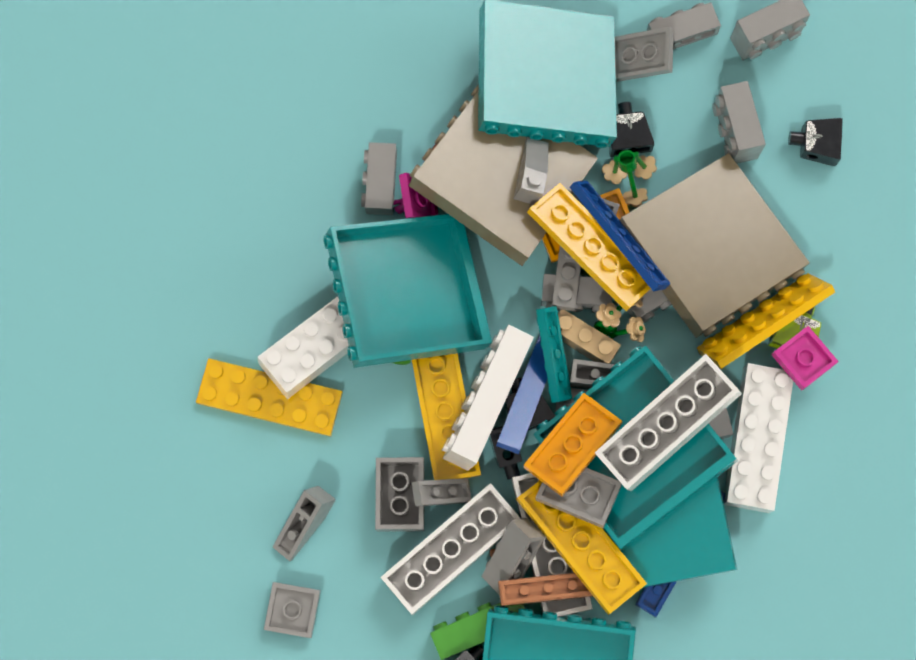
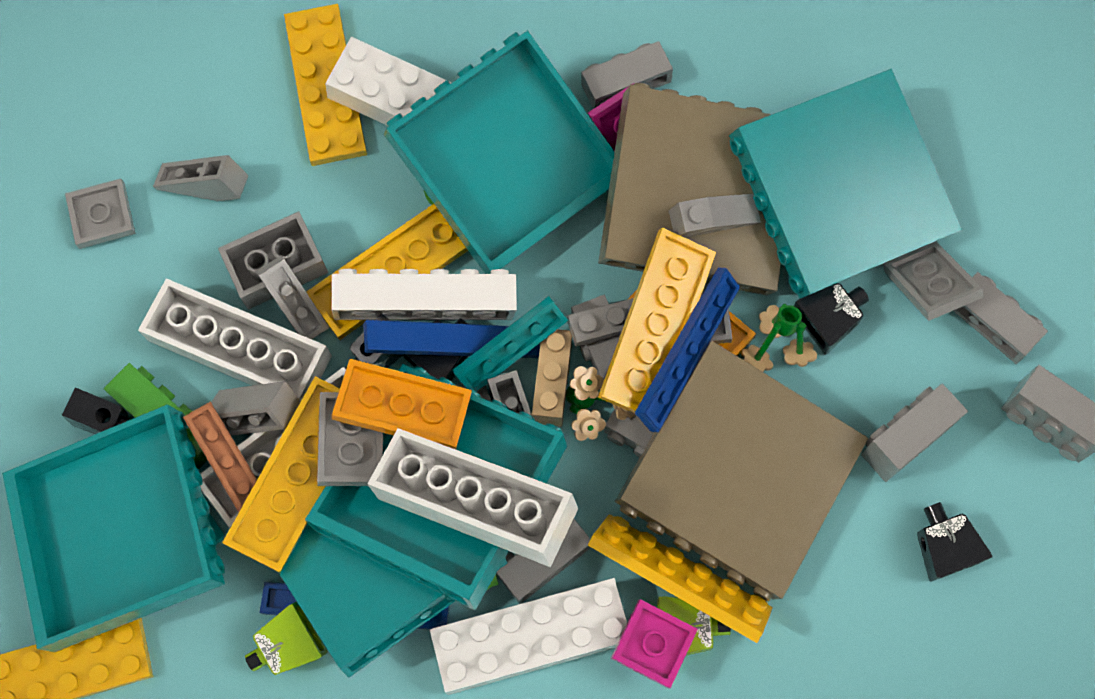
camera: 65 degrees right, 5 degrees down
none -> lime torso [245,601,328,675]

